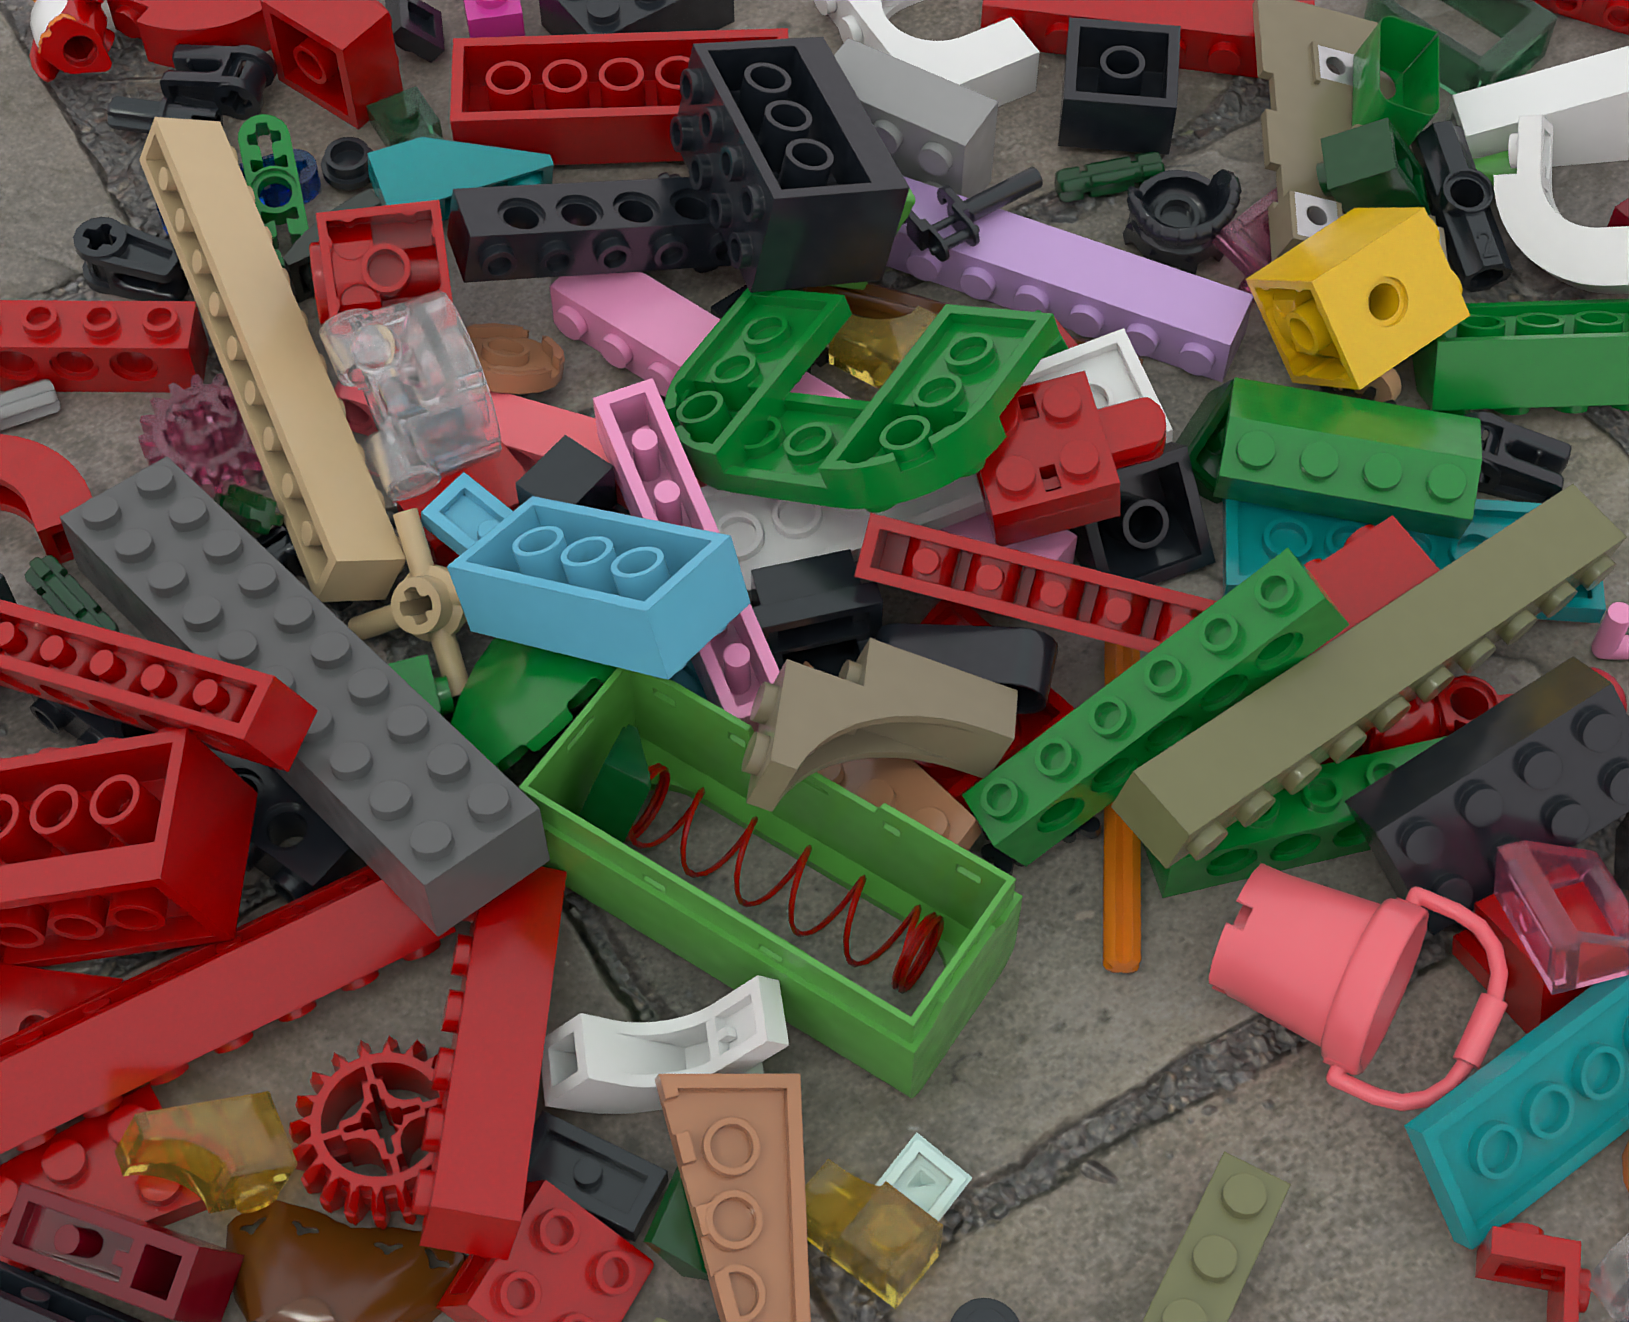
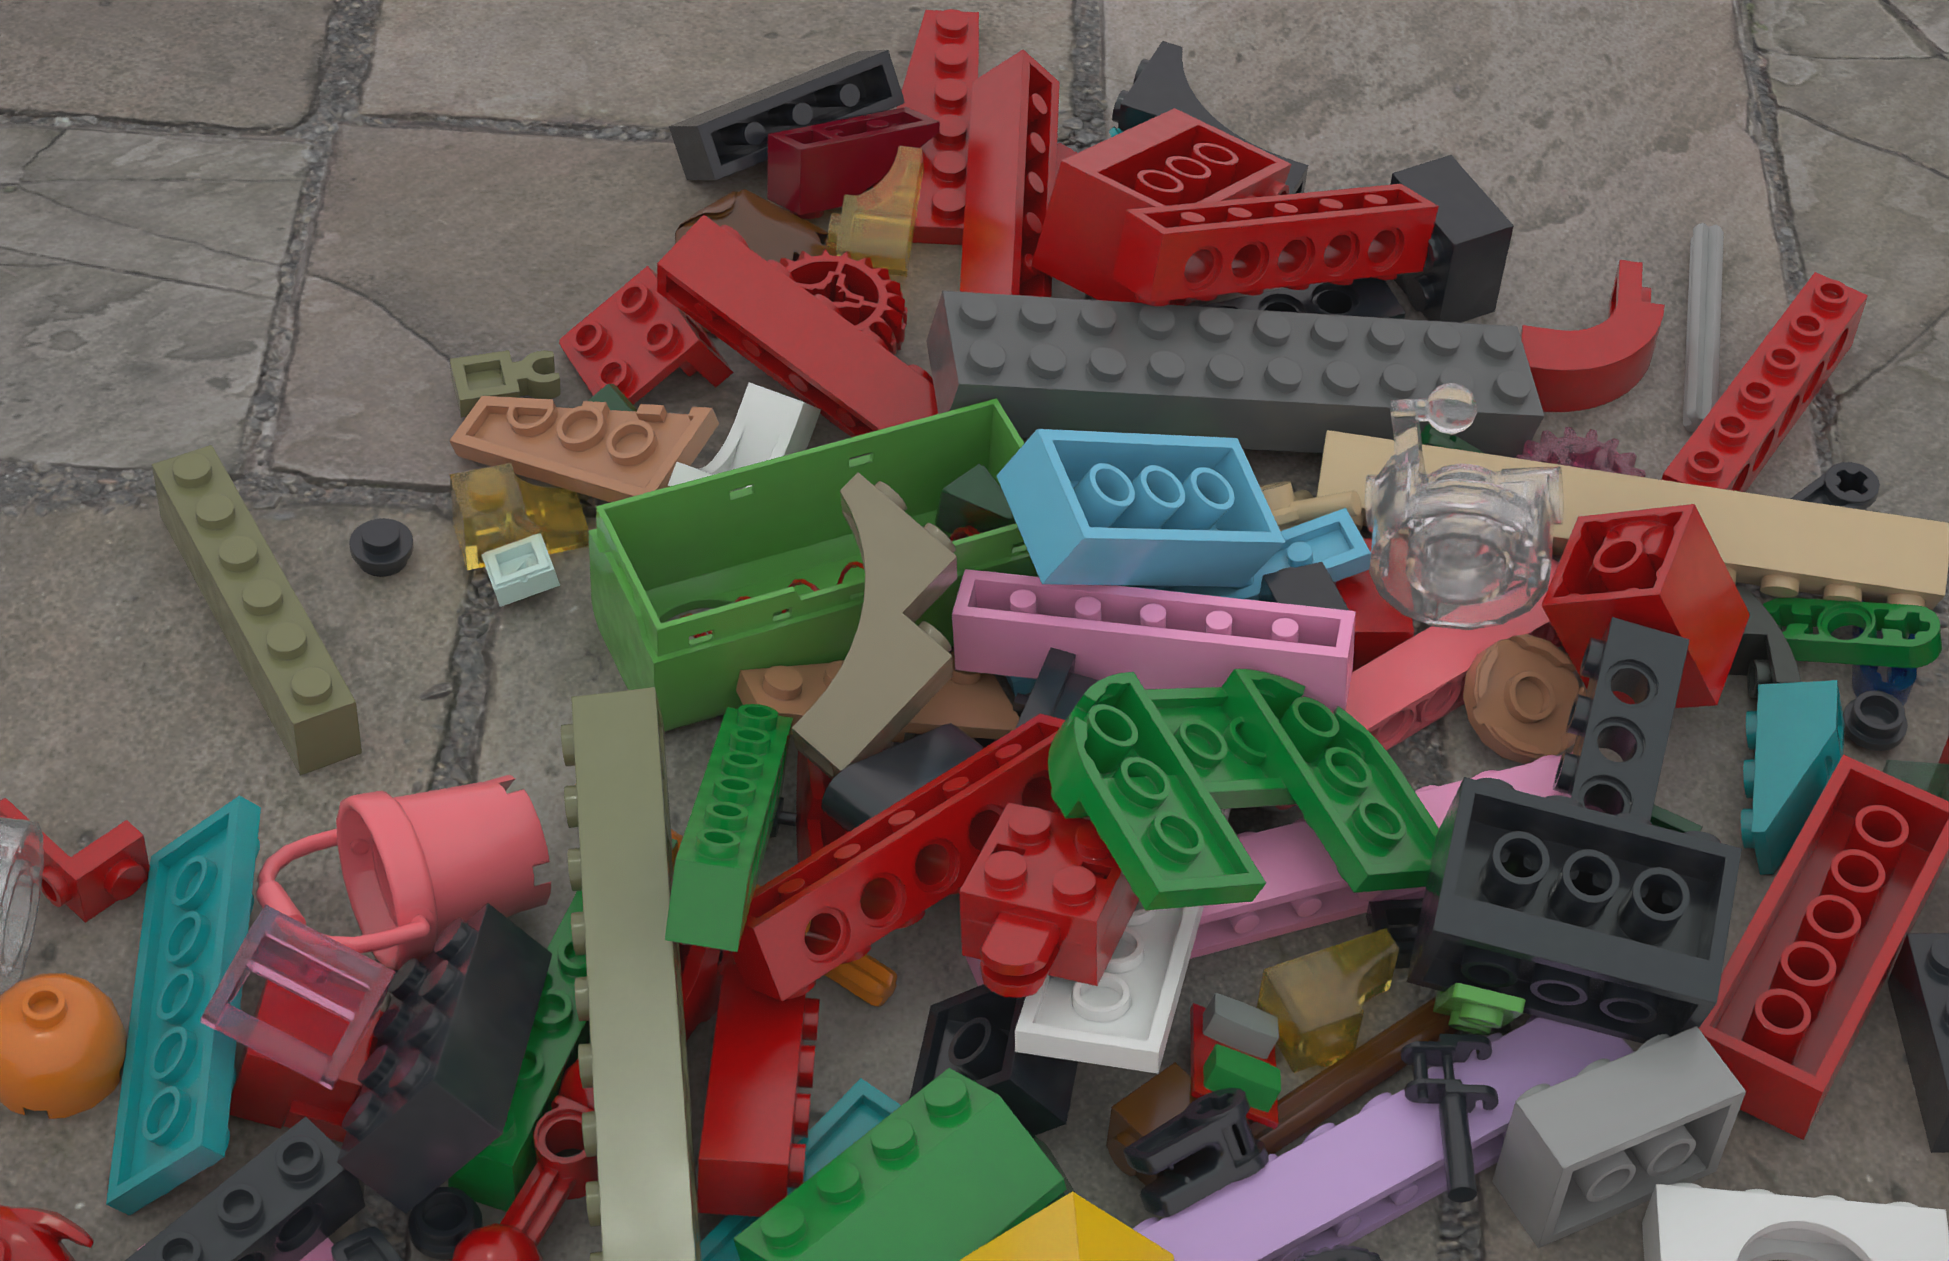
camera: 120 degrees right, 10 degrees down
black plate [526,1110,669,1242] -> none
none -> black piece [1123,1088,1269,1217]

